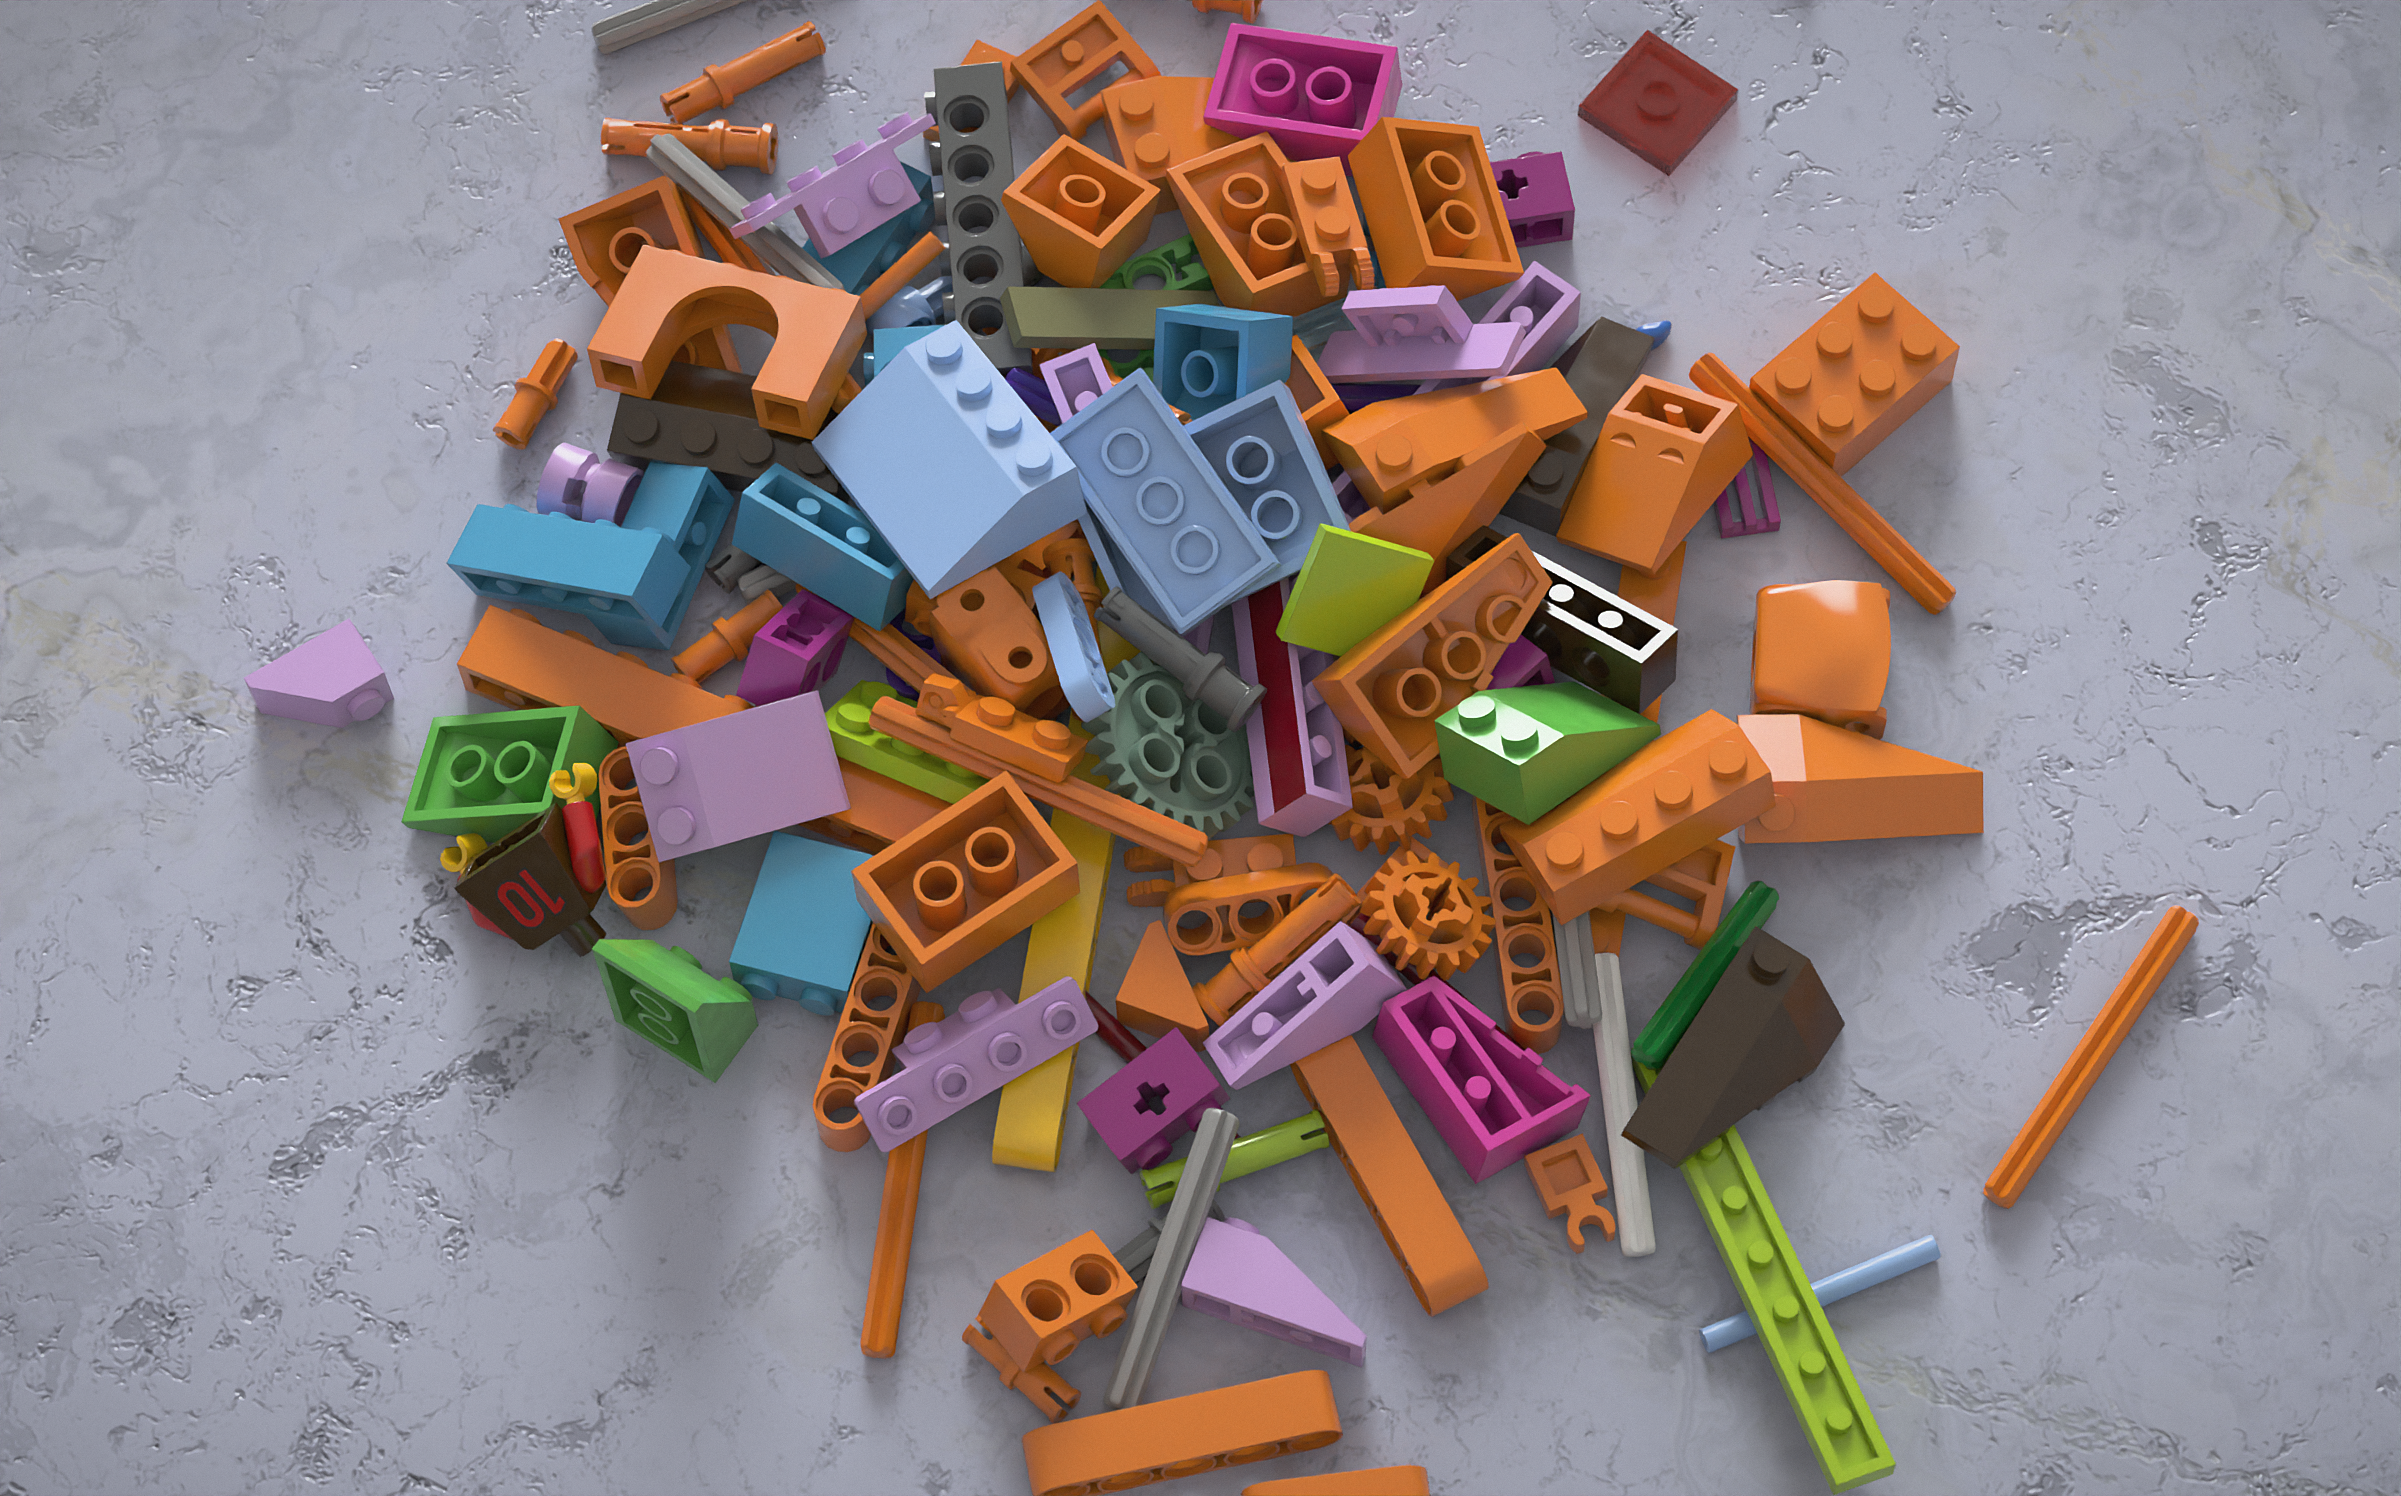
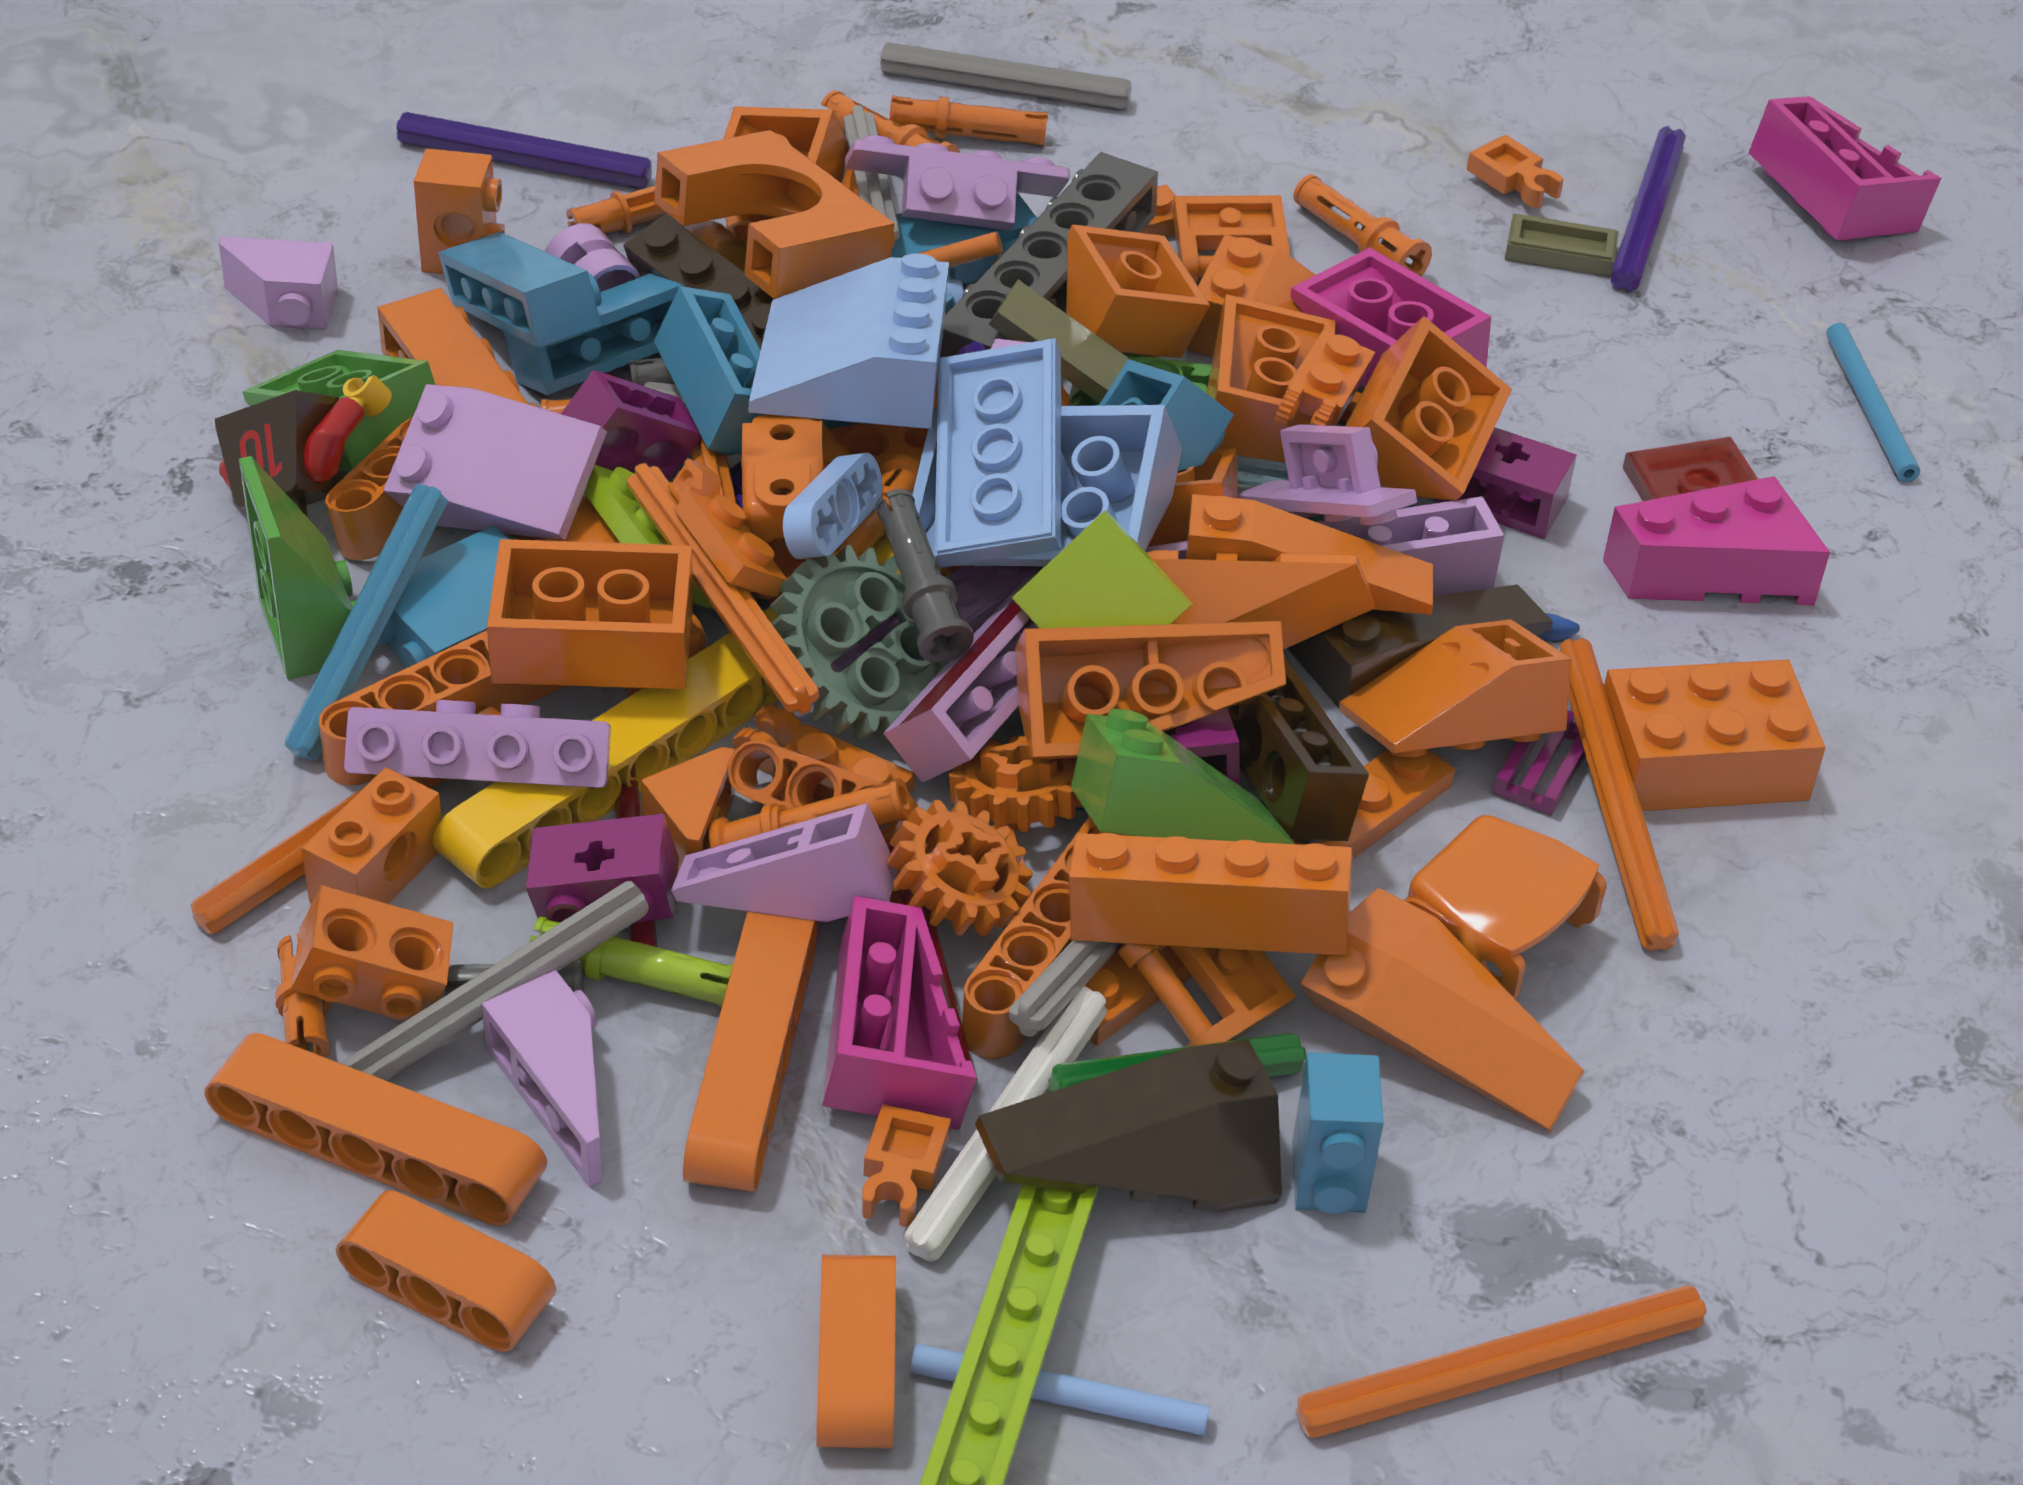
camera: 30 degrees right, 20 degrees down
none -> dark azure axle [285,484,447,761]
none -> orange brick [302,767,442,904]
none -> dark purple axle [396,112,652,189]
none -> orange brick [413,149,505,274]
none -> orange beam [816,1254,896,1448]
none -> dark azure brick [1292,1052,1384,1214]
none -> dark pink wedge [1603,476,1830,605]

